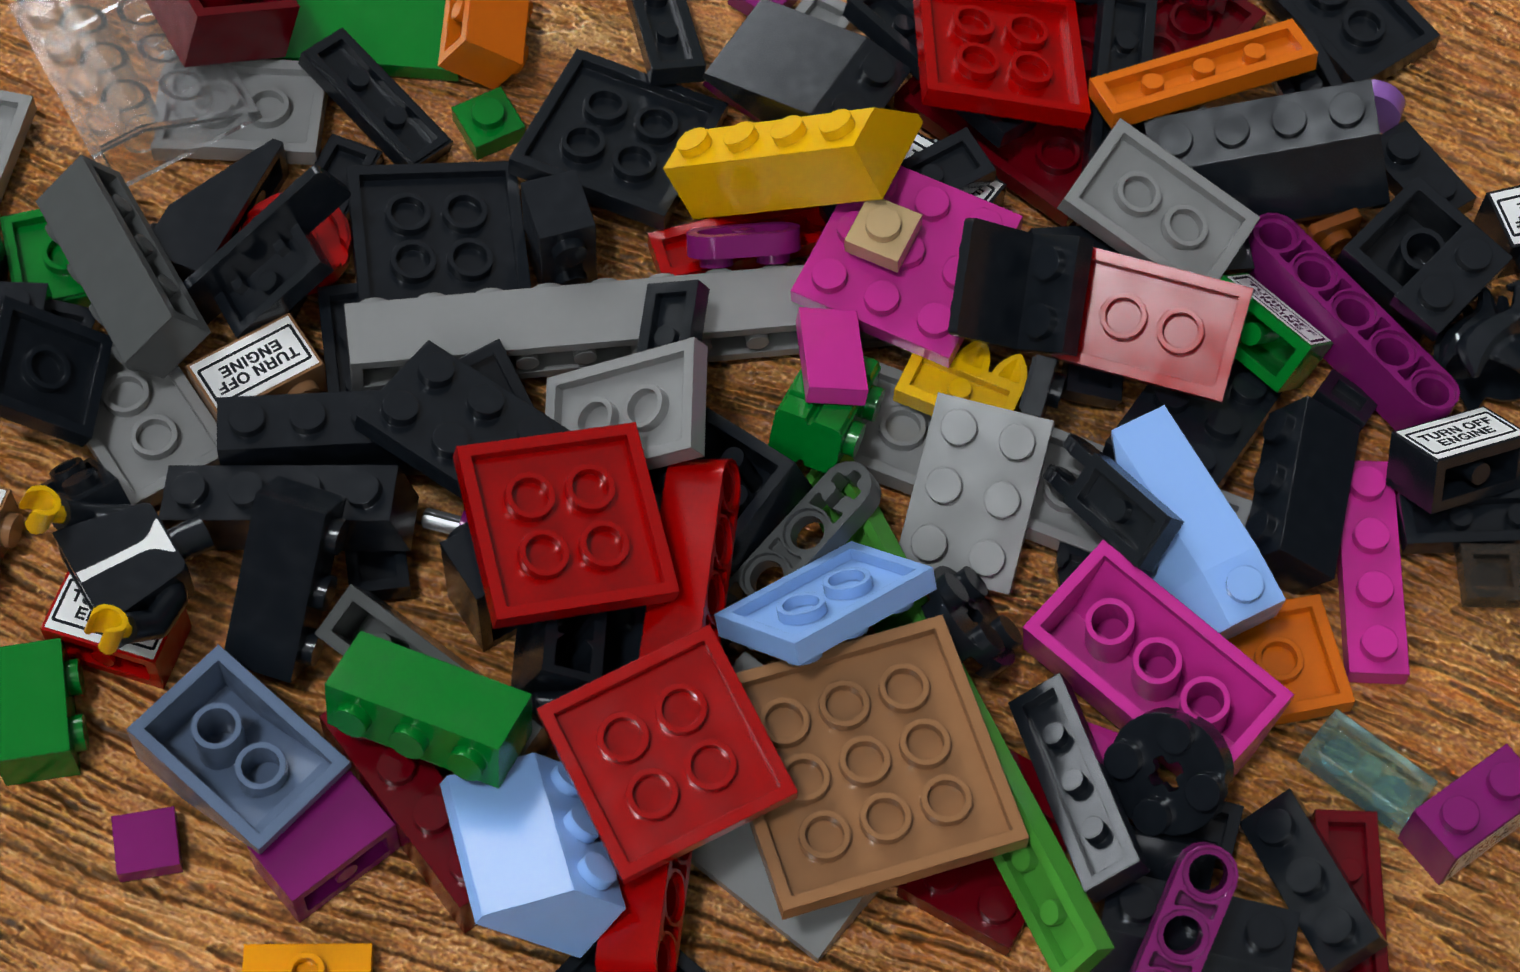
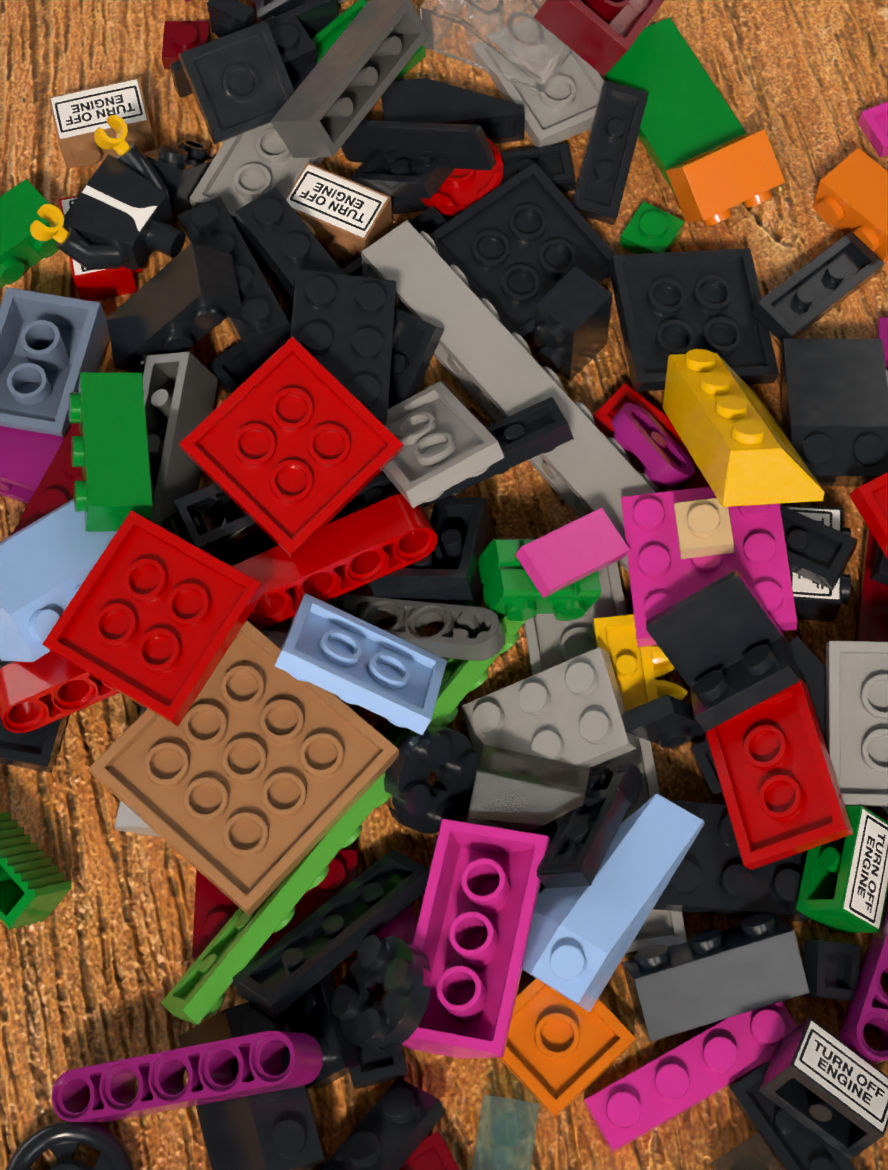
camera: 65 degrees right, 5 degrees up
none -> clear smoke slope [467,745,590,833]

